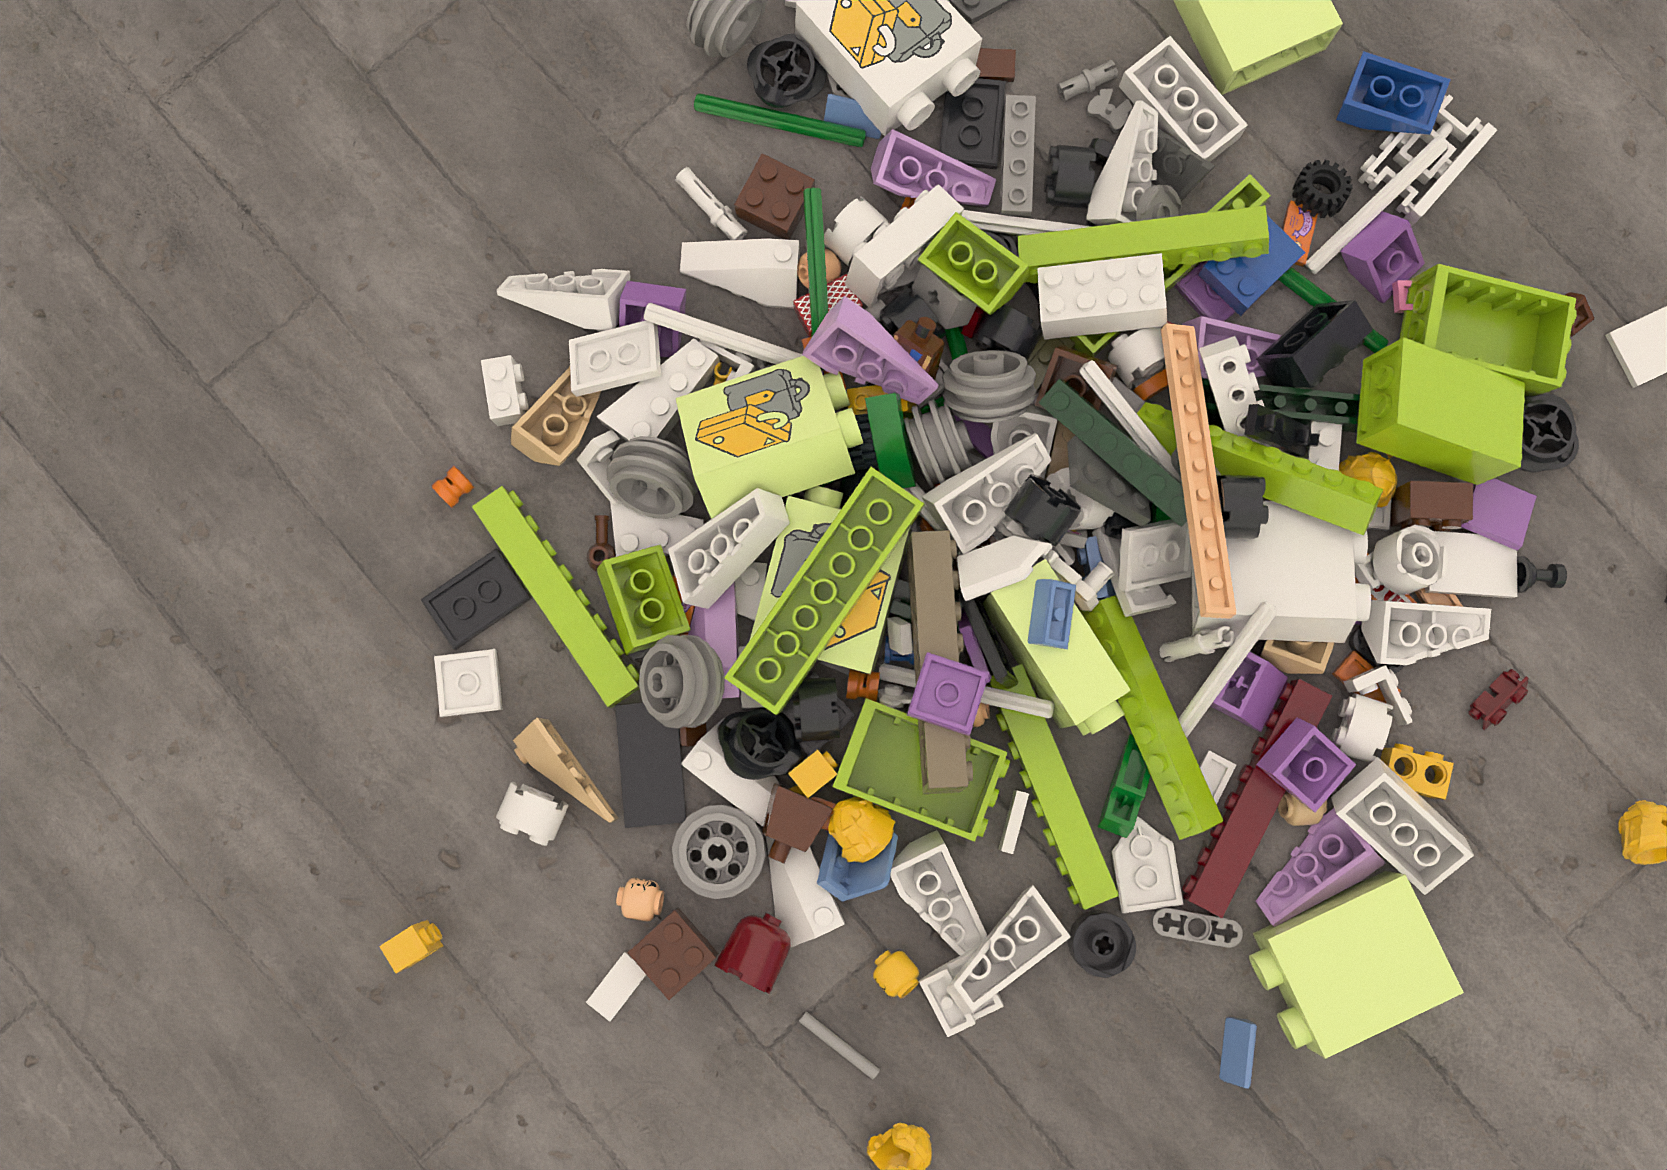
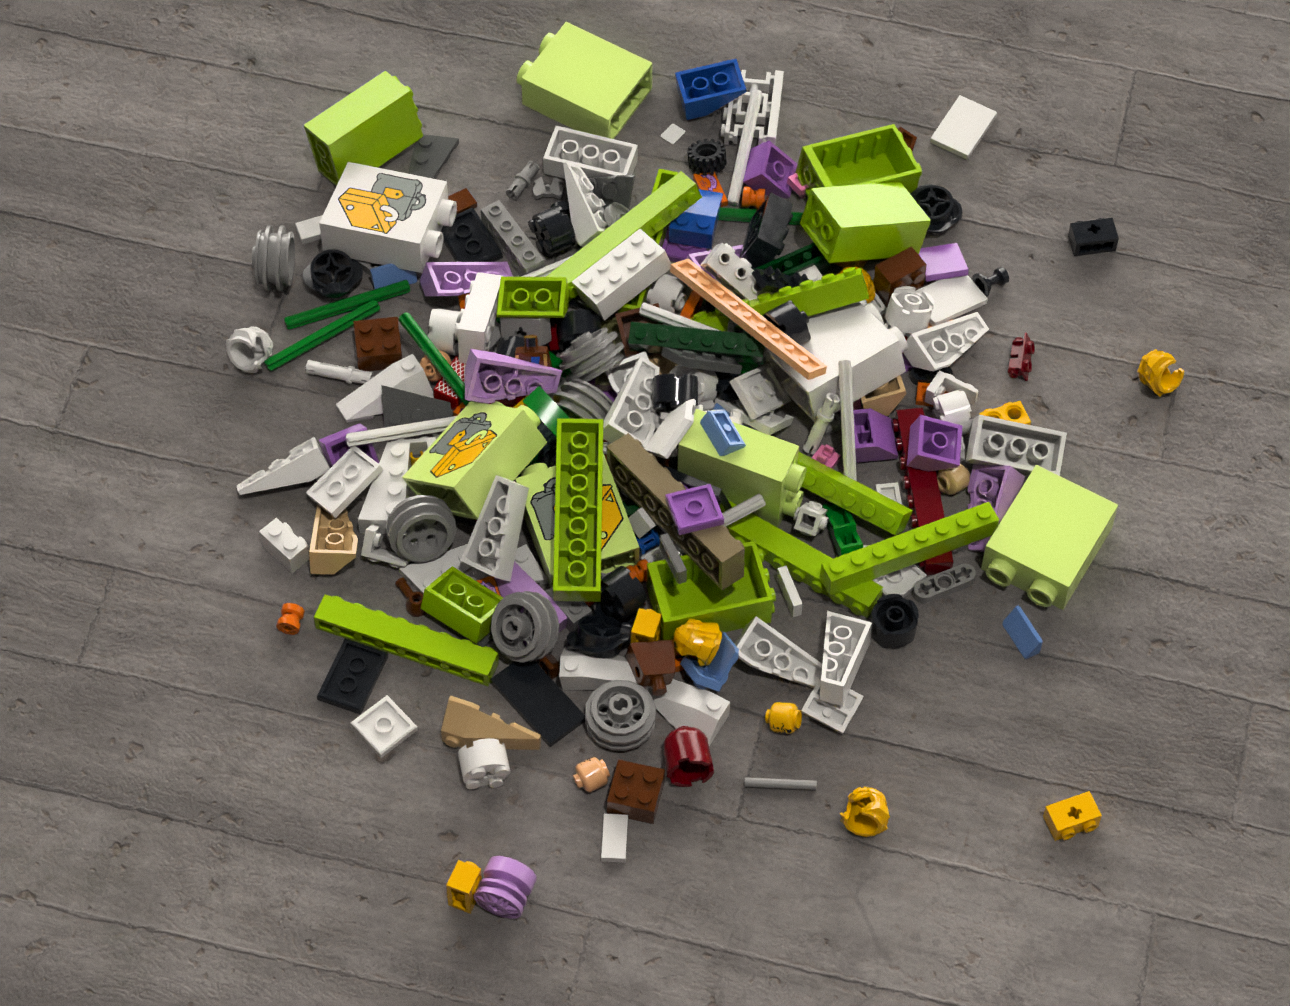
camera: 40 degrees left, 25 degrees down
none -> white helmet [226,326,273,373]
none -> green axle [264,300,380,371]
none -> dark grey wing [381,385,451,427]
none -> lavender wheel [474,856,536,919]
none -> light grey tile [659,533,687,584]
none -> white sticker [661,124,685,144]
none -> orange wheel [741,186,765,209]
none -> white brick [794,501,829,536]
none -> bright pink tile [812,444,841,469]
none -> lime brick [820,502,999,596]

